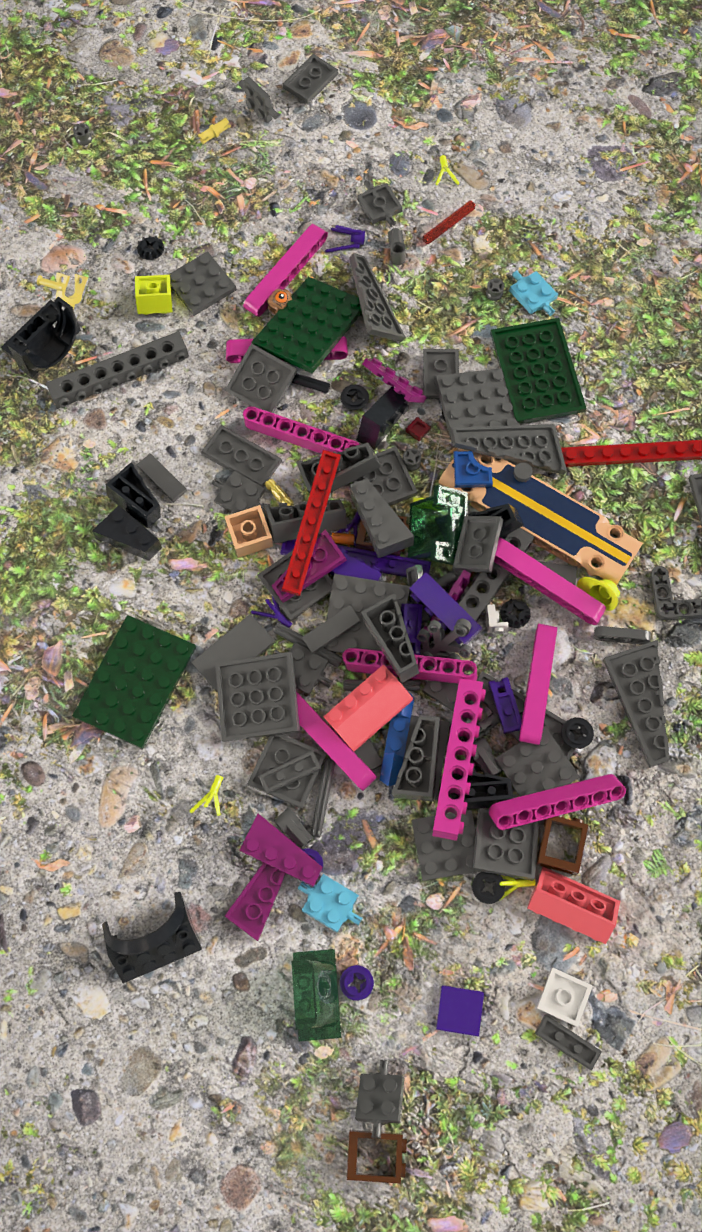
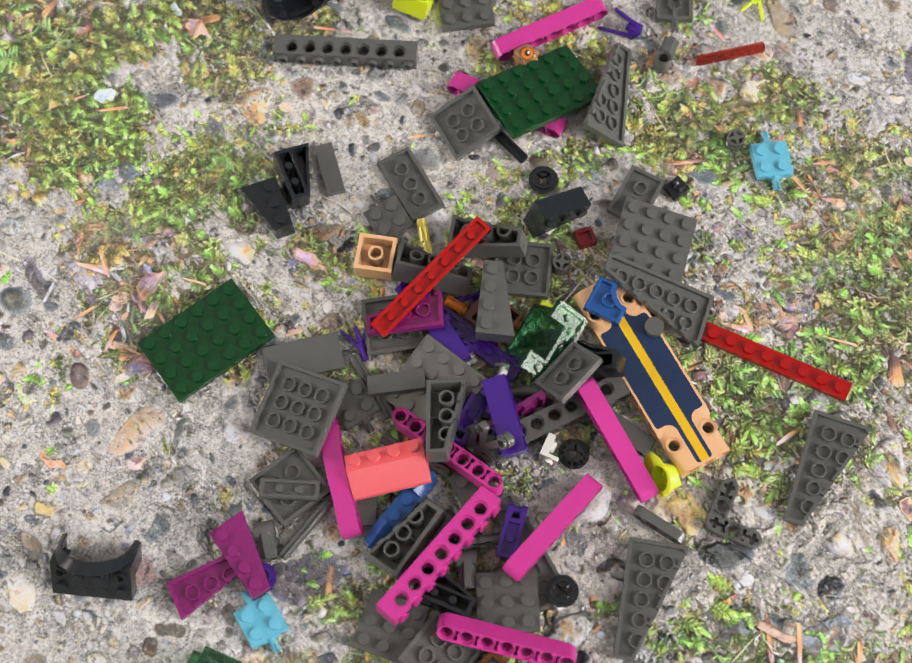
camera: 30 degrees right, 0 degrees up
neon yellow plant [190,775,223,816] -> none
dark pink beam [243,407,360,454] -> none
magenta wing [362,358,427,403] -> none
dark green plate [490,318,587,424] -> none
none -> black tile [663,176,690,202]

